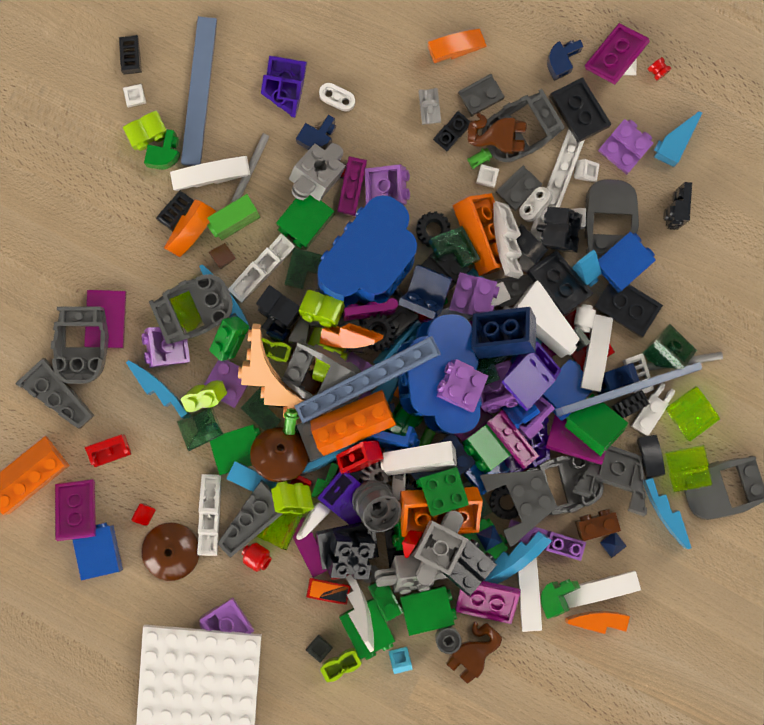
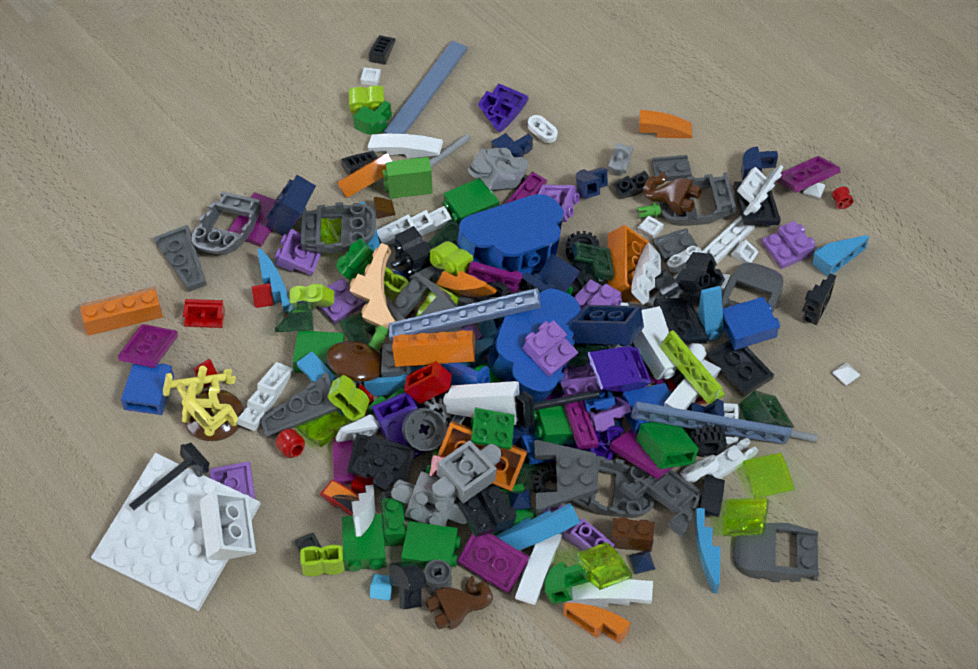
camera: 25 degrees right, 30 degrees down
none -> black piece [129,442,210,511]
none -> light yellow piece [163,366,238,436]
none -> white slope [199,490,256,560]
none -> red slope [251,284,273,308]
none -> dark blue brick [266,175,316,236]
none -> black brick [390,561,427,610]
none -> black piece [516,390,600,429]
none -> clear neon green slope [574,542,632,590]
none -> dark blue brick [576,167,608,199]
none -> lime fence [660,330,725,405]
none -> white plate [680,455,720,483]
none -> white bracket [737,165,783,216]
none -> white slope [832,362,860,386]

